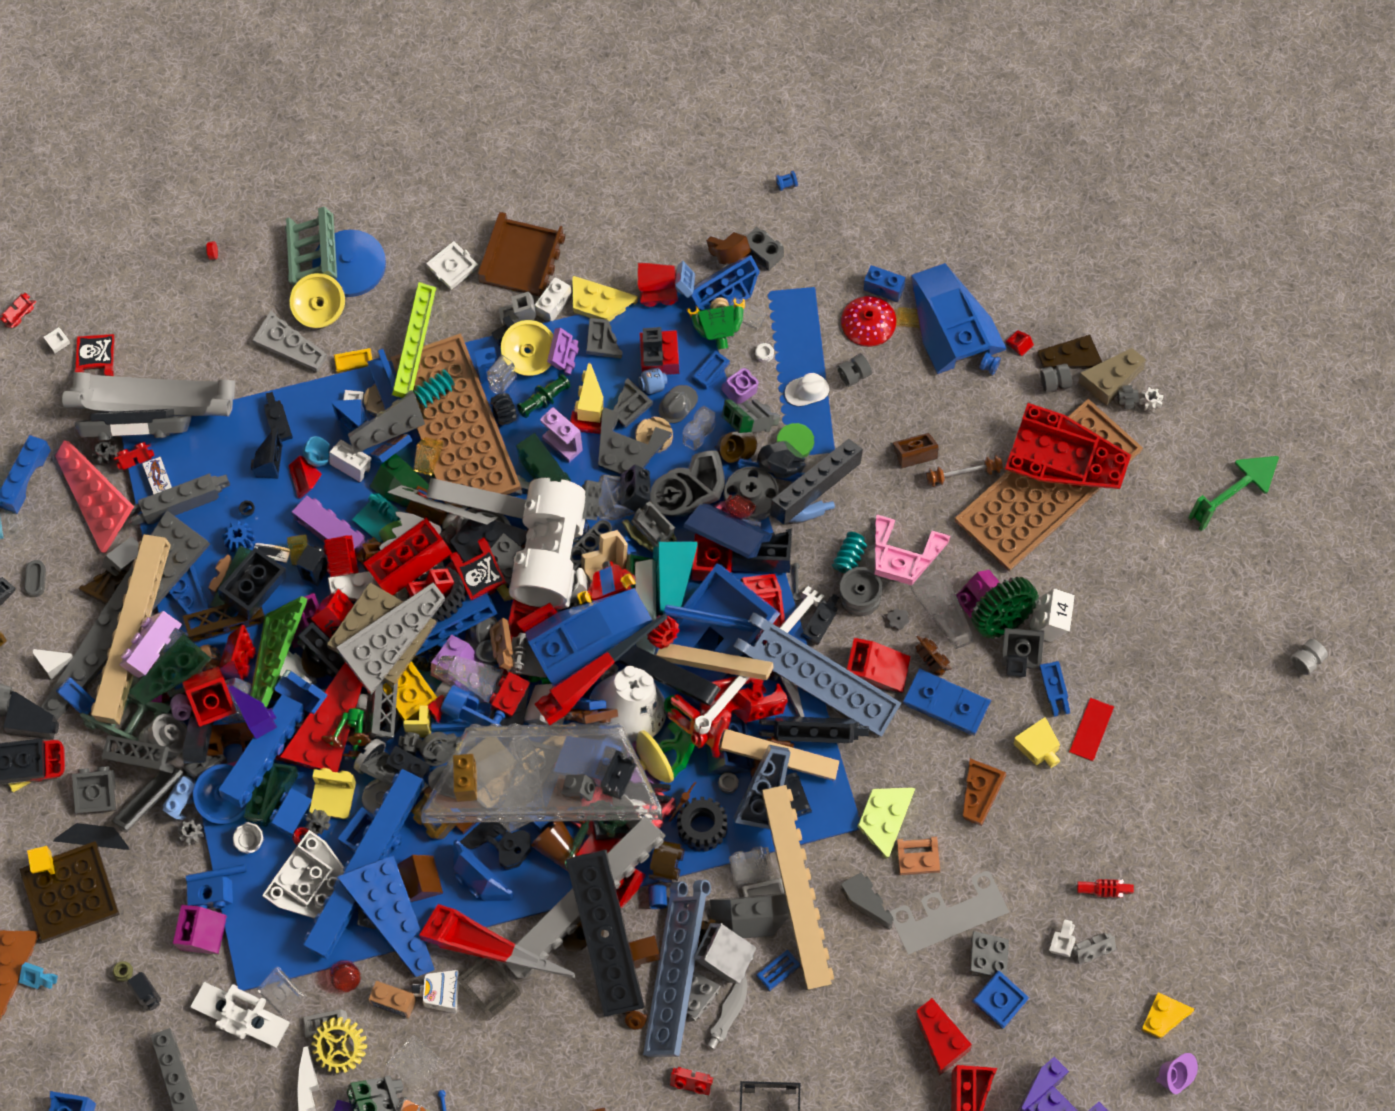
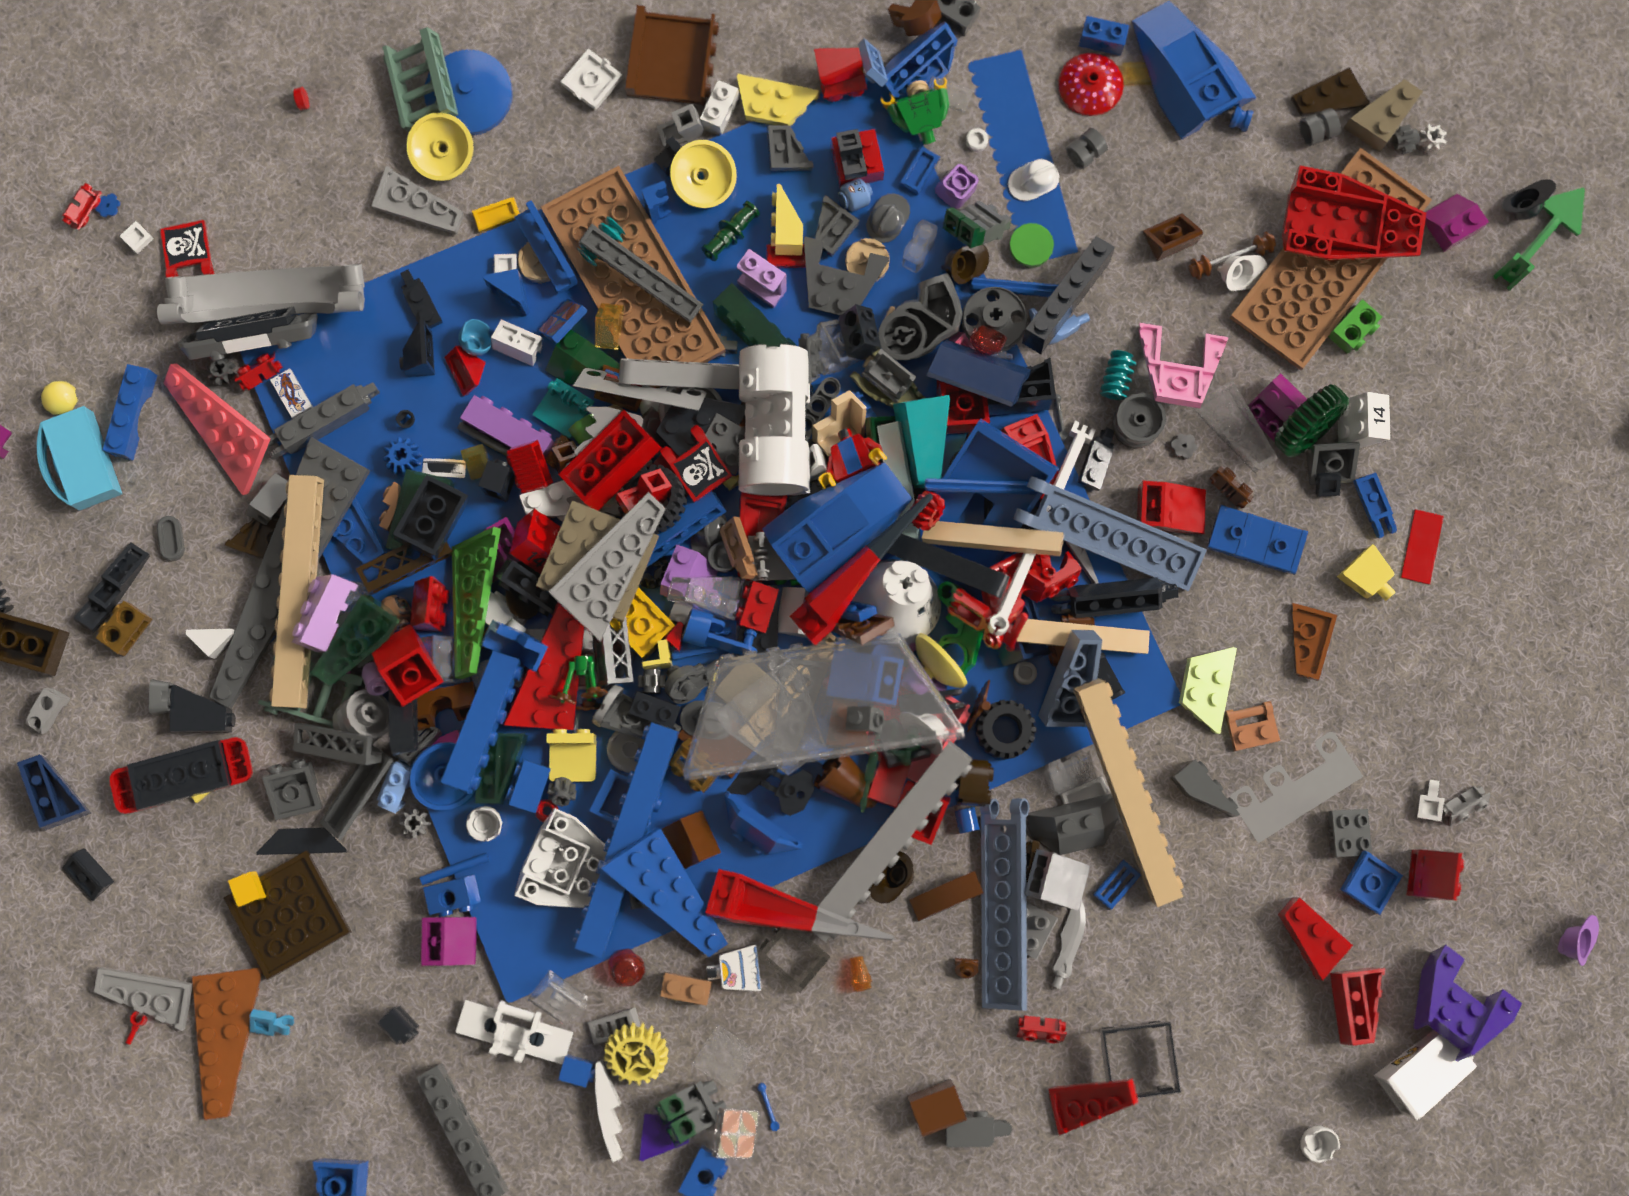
camera: 15 degrees left, 15 degrees up
blue tile [56,677,96,715] -> none
olive plate [113,961,133,982] -> none
dark purple slope [229,686,277,739] -> none
dark grey wing [348,390,425,453] -> none
lime plate [392,282,436,398] -> none
pearl gold brick [453,754,477,802] -> none
clear brick [487,355,517,394] -> none
black gear [490,393,517,425] -> none
red tile [517,603,558,633] -> none
medium lavender plate [547,328,579,376] -> none
black piece [566,849,645,1017] -> none
black hinge [600,750,637,800] -> none
black helmet [757,441,806,478] -> none
red slope [1005,330,1034,356] -> none
red hinge [1077,879,1134,898] -> none
yellow wing [1142,993,1194,1039] -> none
none -> blue plant [95,193,120,217]
none -> dark grey bar [457,422,510,457]
none -> blue brick [558,1055,596,1088]
none -> dark grey tile [579,224,704,323]
none -> clear orange cone [850,956,873,992]
none -> white piece [1217,255,1267,291]
none -> bright green brick [1328,299,1382,354]
none -> red slope [1406,849,1464,901]
none -> magenta slope [1425,194,1489,252]
none -> black piece [1502,179,1556,220]

